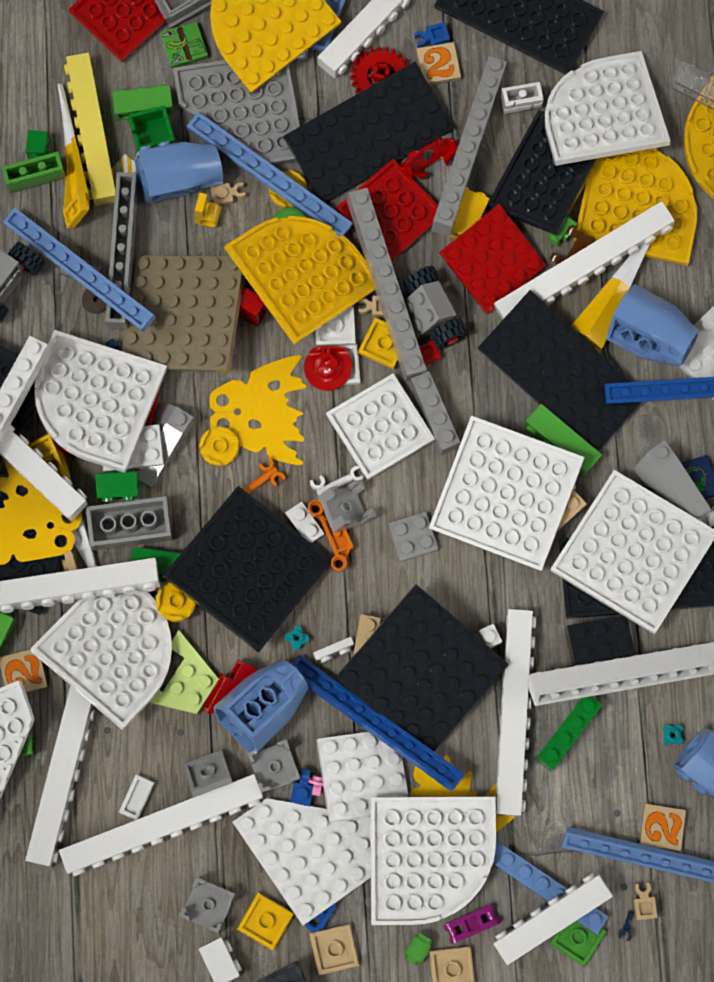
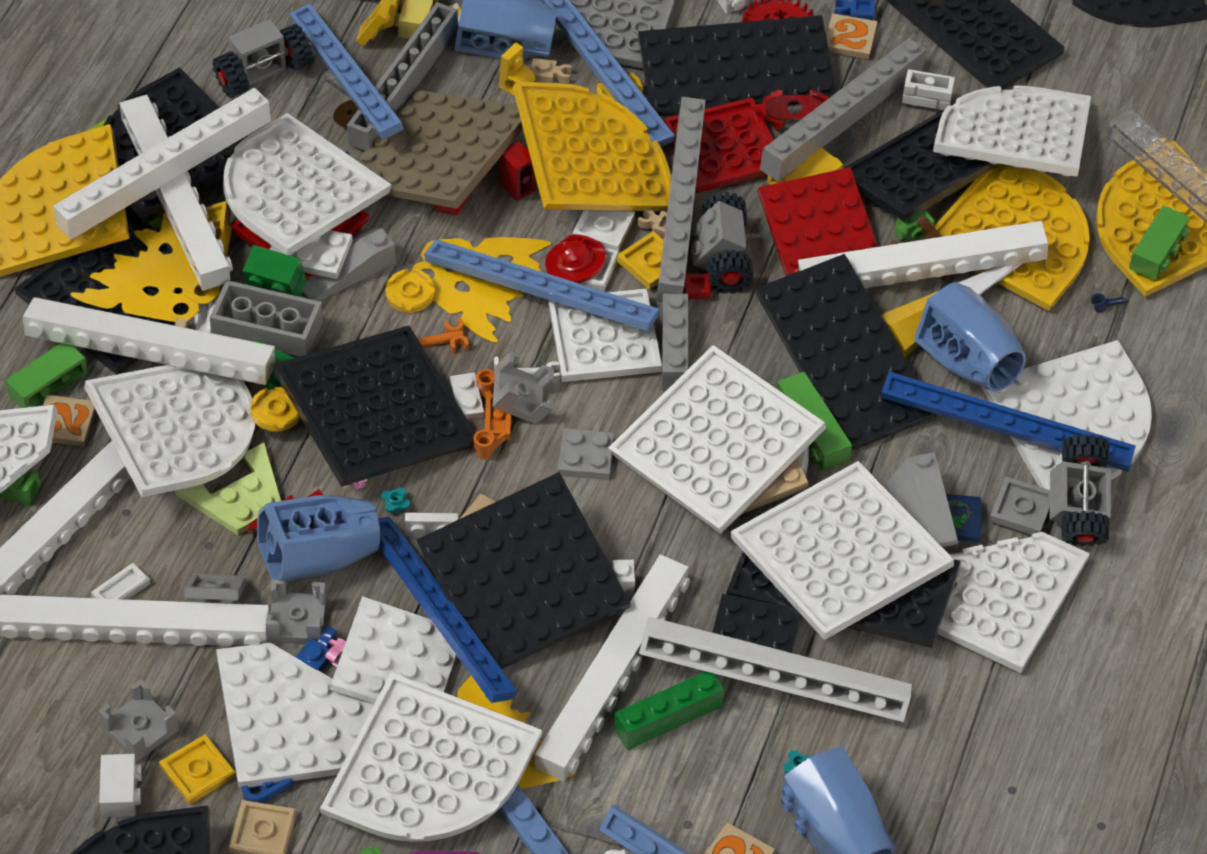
camera: 25 degrees right, 25 degrees down
none -> medium blue plate [425,239,659,331]

